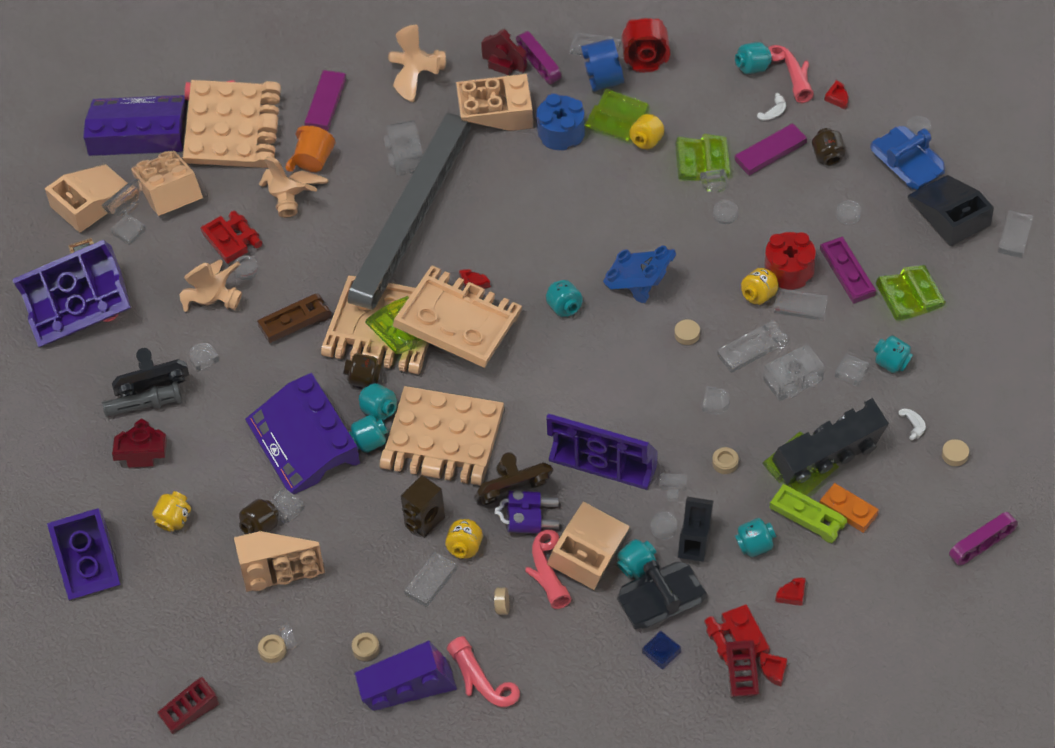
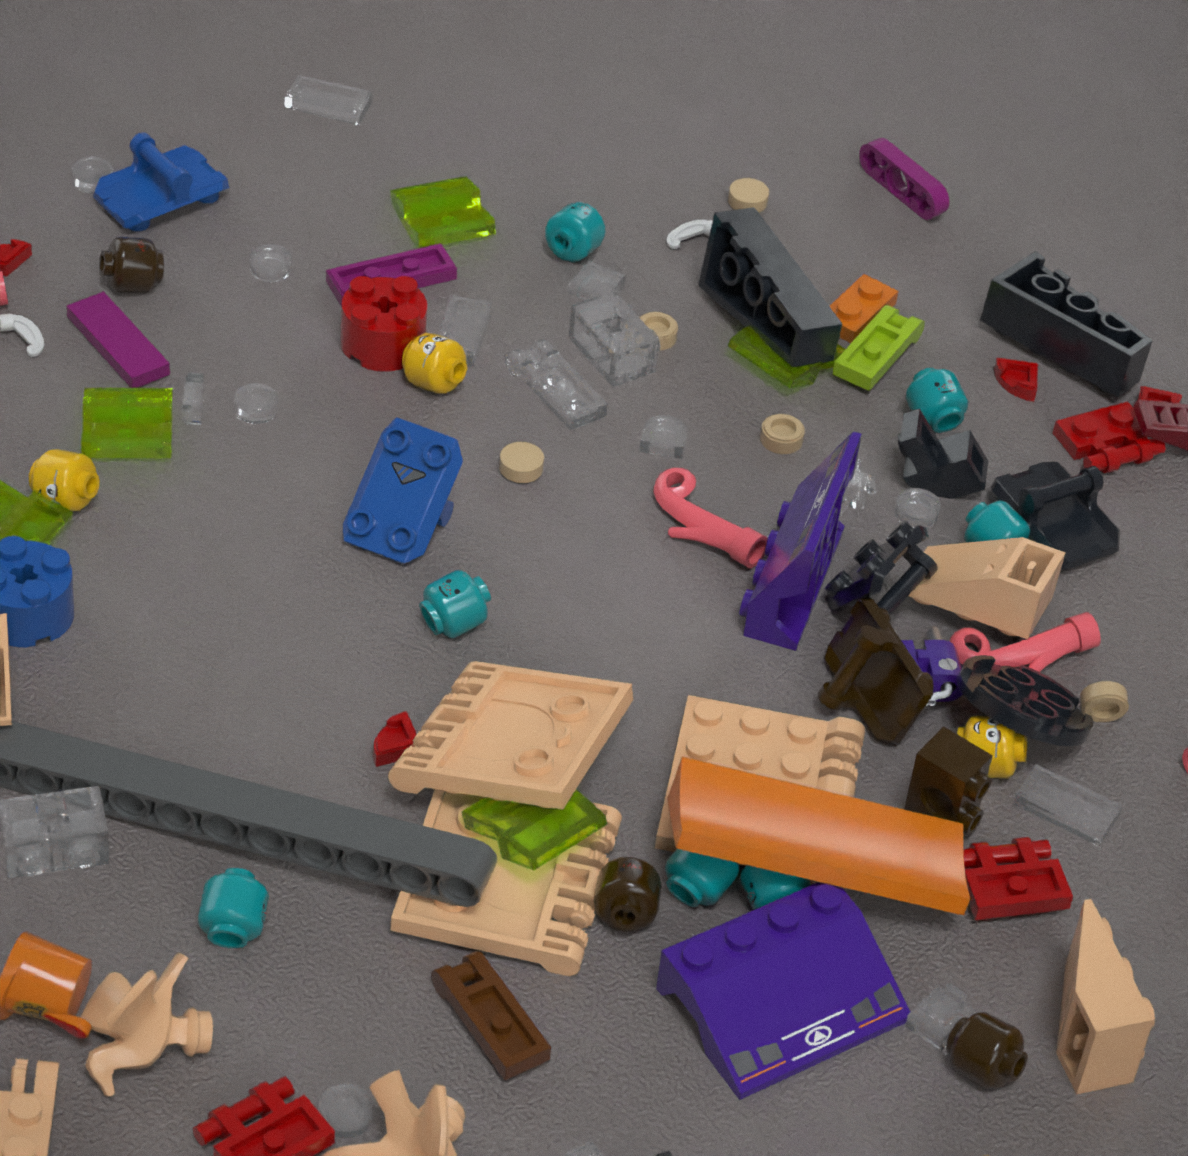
camera: 100 degrees left, 10 degrees down
clear blue plate [642,631,681,670] -> none
black slope [908,175,994,246] -> none
none -> teal head [197,868,269,948]
none -> tan tile [635,312,678,351]
none -> coral plant [653,467,768,568]
none -> orange arch [667,756,971,916]
none -> black shield [824,521,938,622]
none -> black tile [956,655,1094,746]
none -> red plate [963,837,1073,920]
none -> black wedge [980,251,1153,397]

